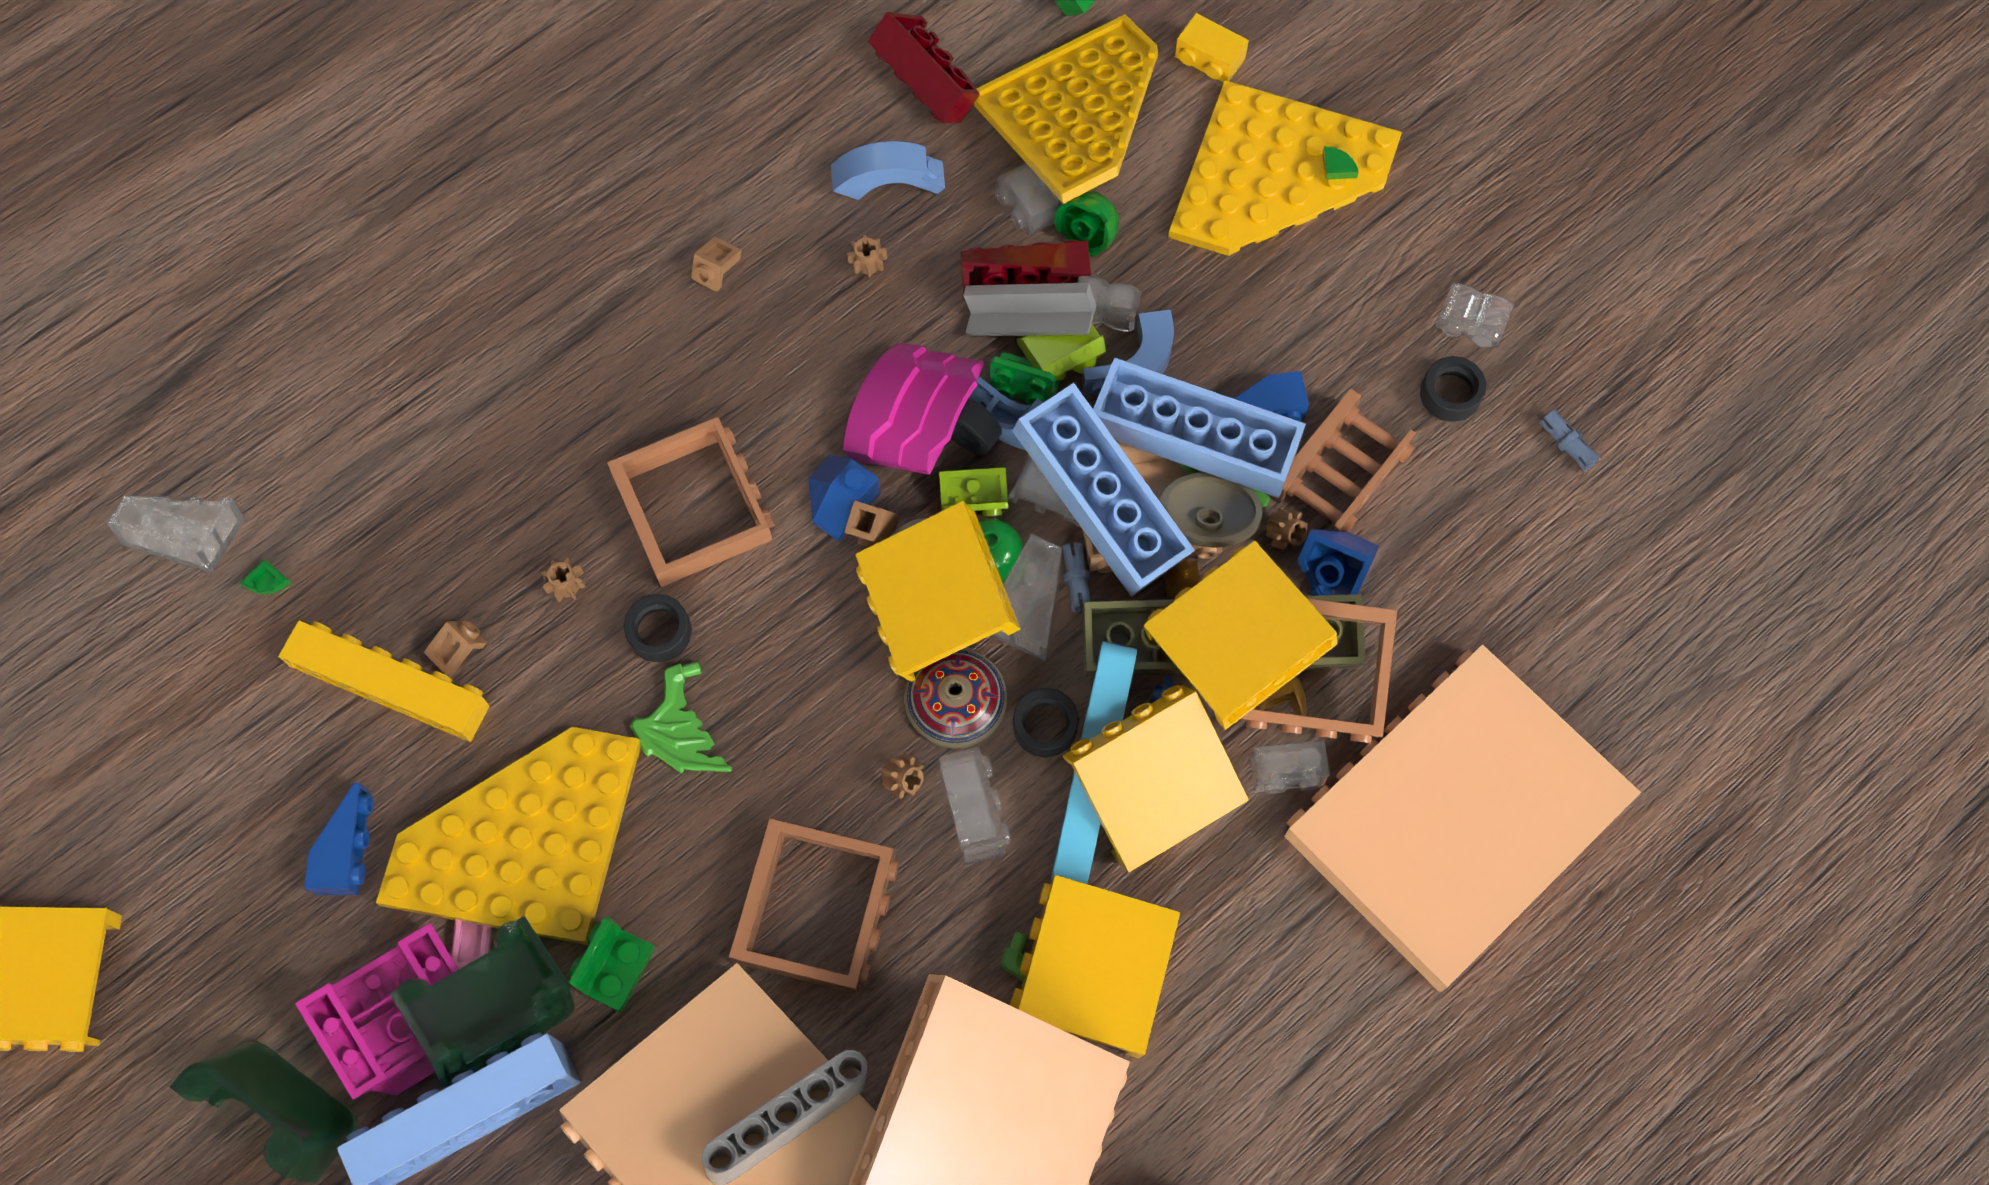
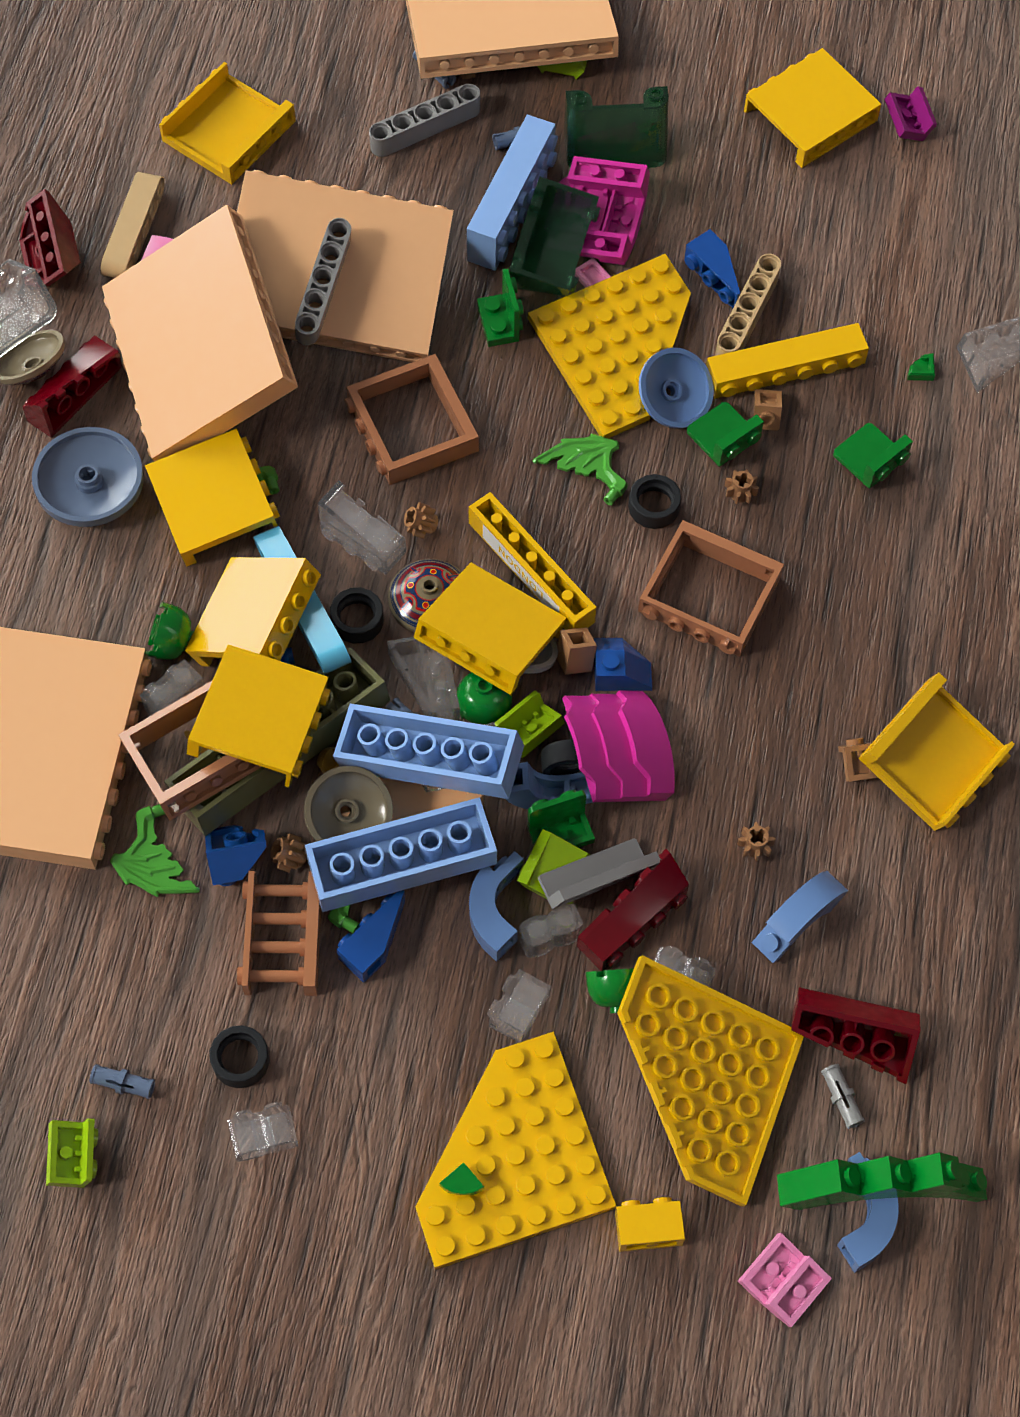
camera: 140 degrees right, 5 degrees down
none -> sand blue dish [32,427,144,527]
none -> lime bracket [46,1118,98,1188]
none -> bright green animal [110,804,200,897]
none -> green cylinder [147,602,194,660]
none -> yellow brick [468,492,596,630]
none -> clear brick [487,969,551,1043]
none -> medium blue dish [639,348,714,429]
none -> green bracket [687,402,764,467]
none -> tan beam [715,254,781,356]
none -> light grey pin [821,1064,865,1129]
none -> green bracket [833,423,913,489]
none -> yellow panel [858,672,1015,831]

